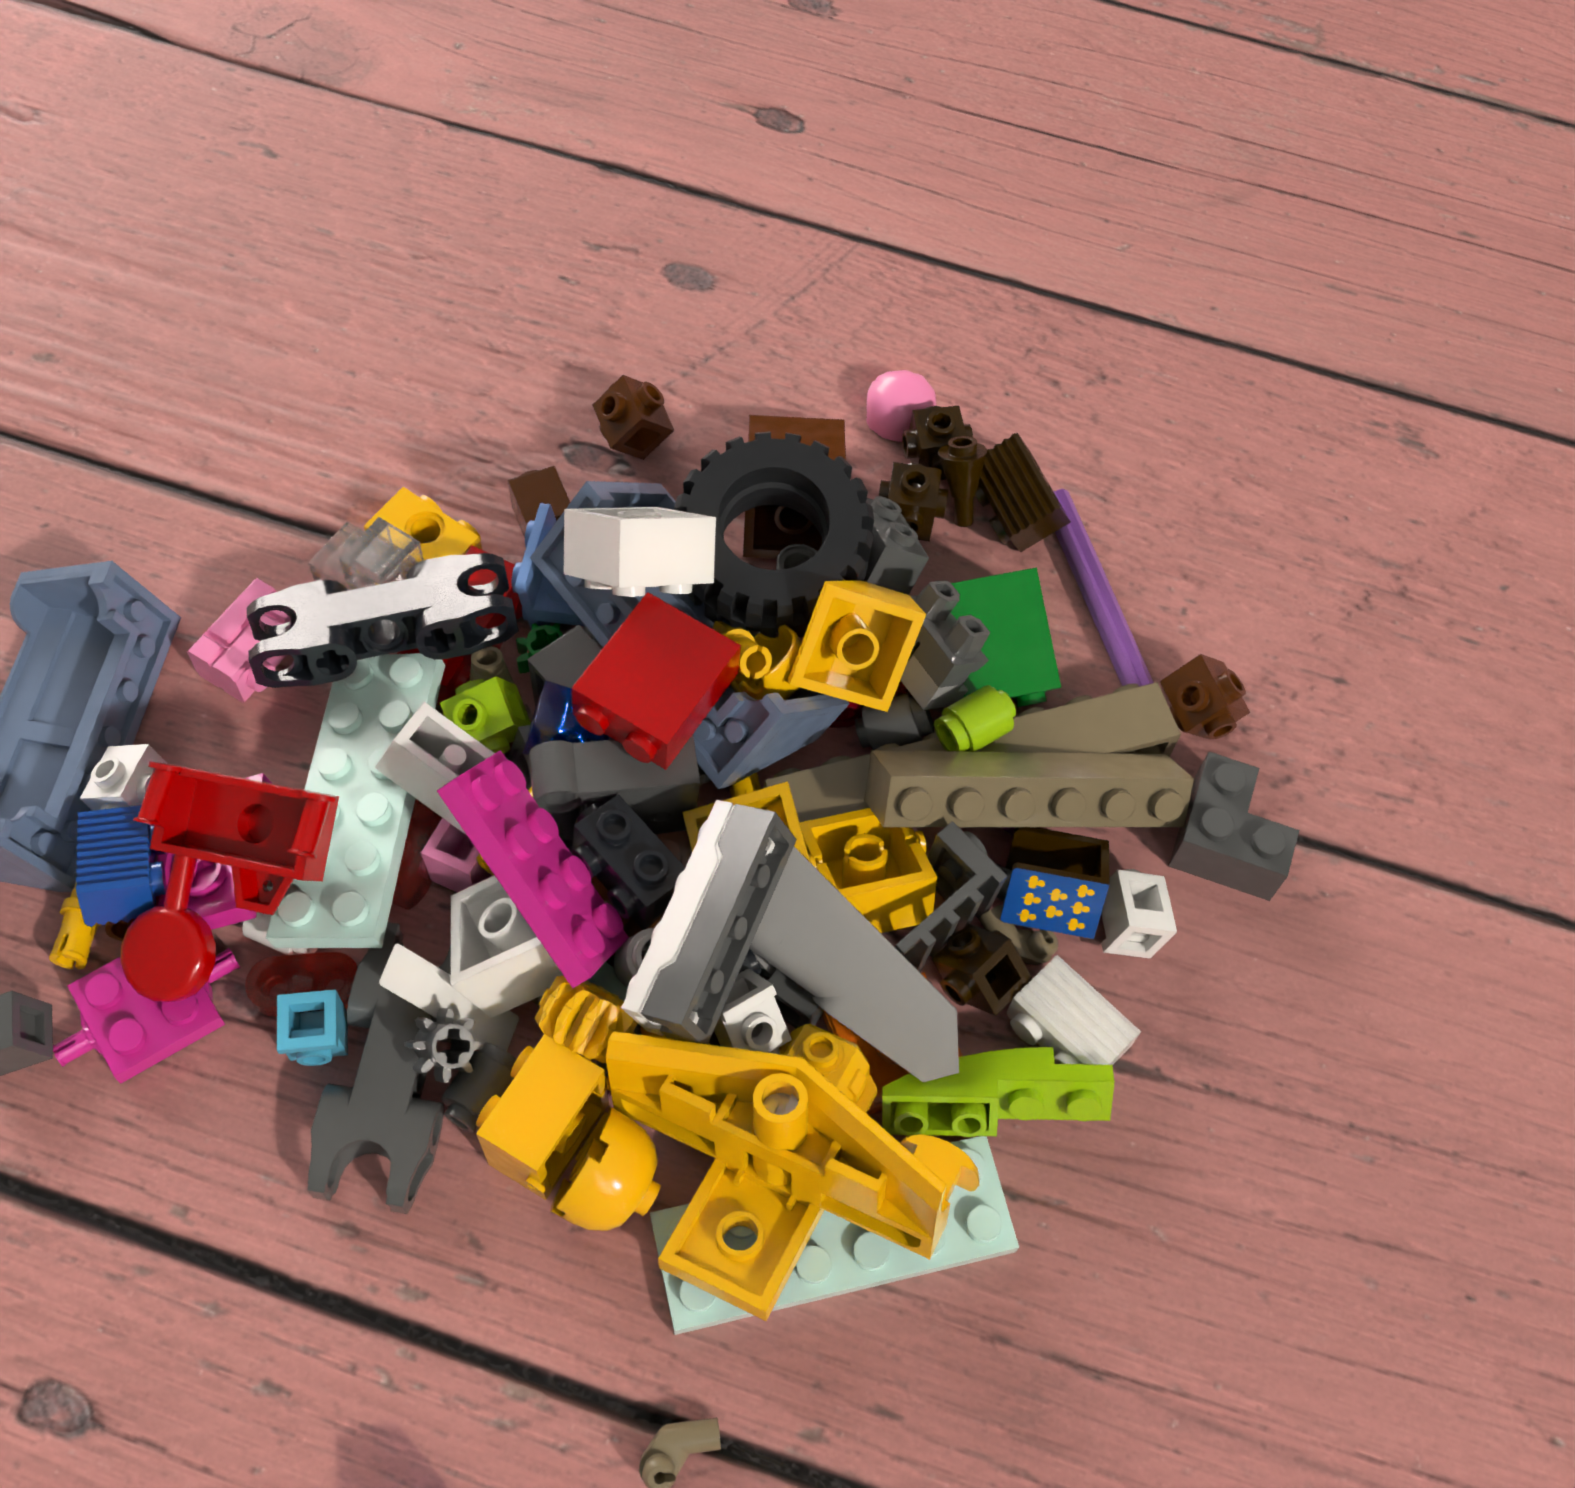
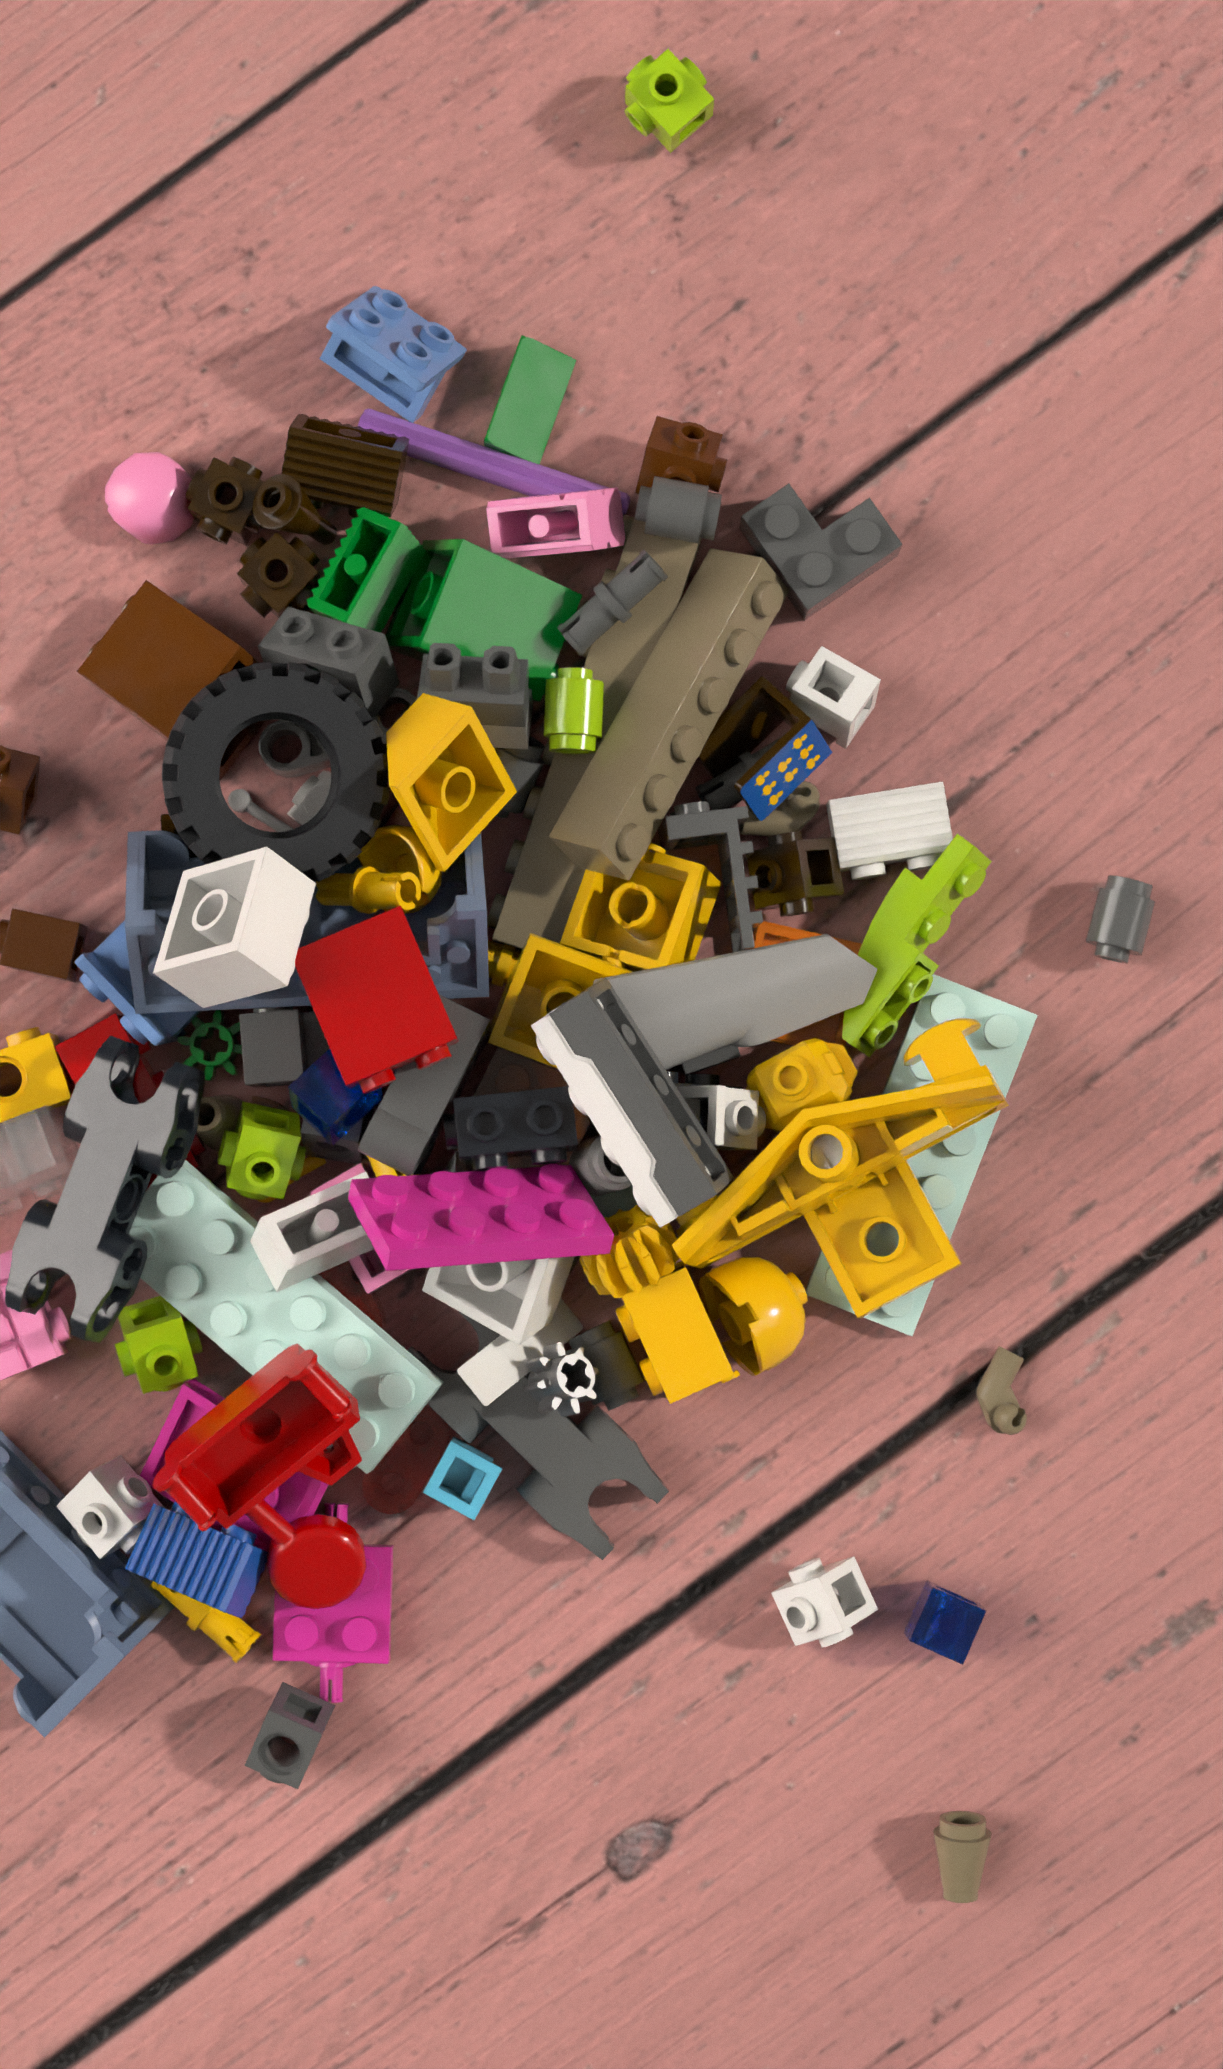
camera: 50 degrees left, 25 degrees up
none -> lime brick [114,1295,203,1394]
none -> green brick [306,507,427,633]
none -> medium blue bracket [319,286,467,423]
none -> slope [484,335,576,465]
none -> bright pink brick [486,487,625,559]
none -> dark grey pin [557,549,668,655]
none -> lime brick [624,48,714,153]
none -> dark grey brick [635,476,722,544]
none -> white brick [772,1556,878,1647]
none -> dark grey brick [1086,875,1155,964]

